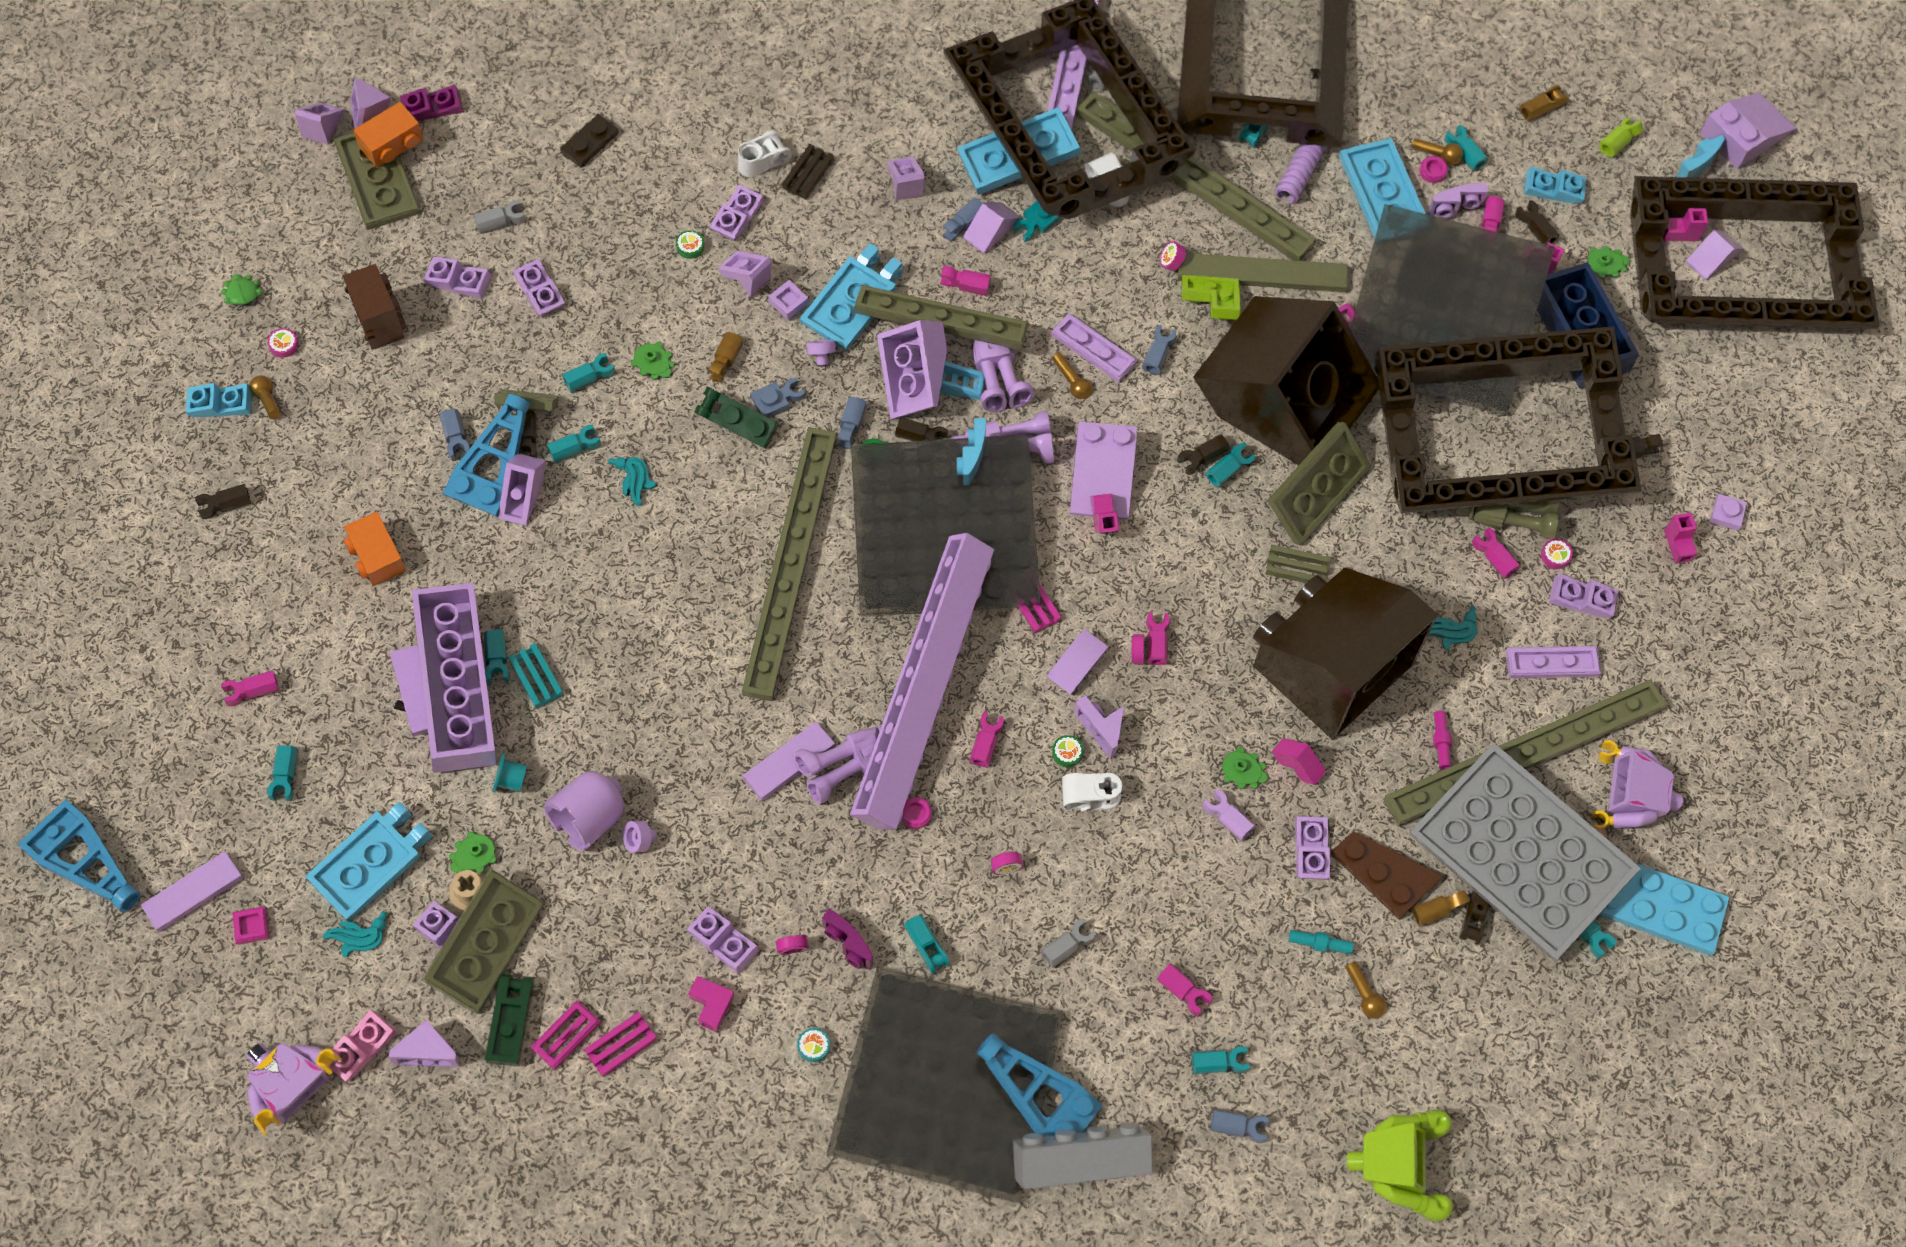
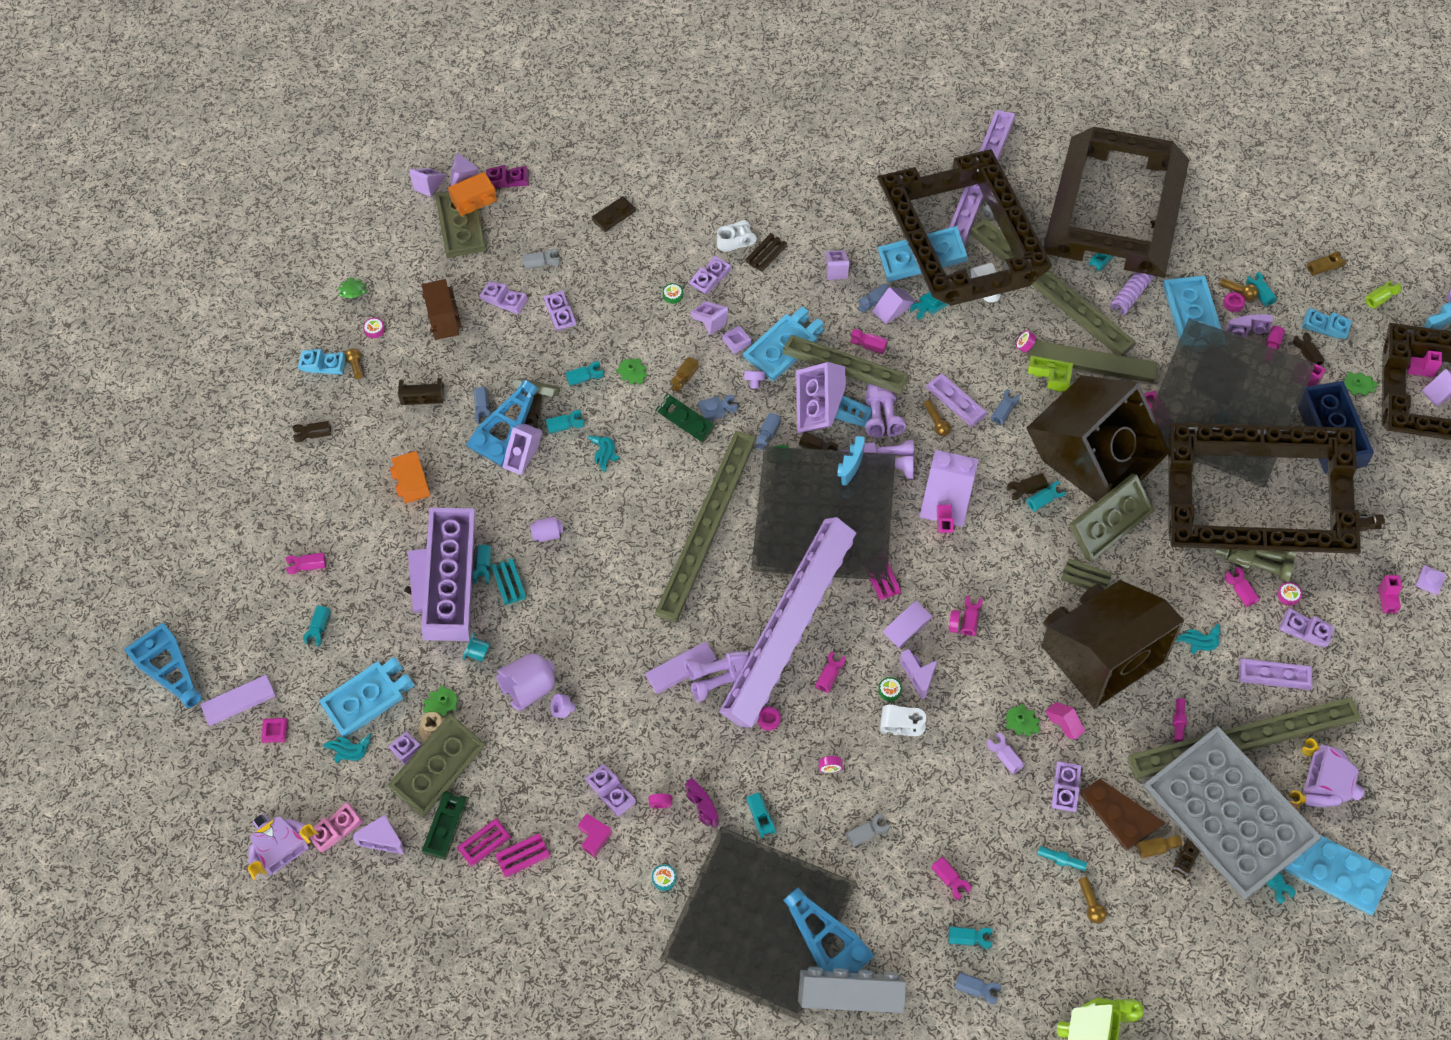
camera: 15 degrees right, 5 degrees down
none -> dark brown hinge [398,378,444,405]
none -> lavender brick [530,516,564,542]

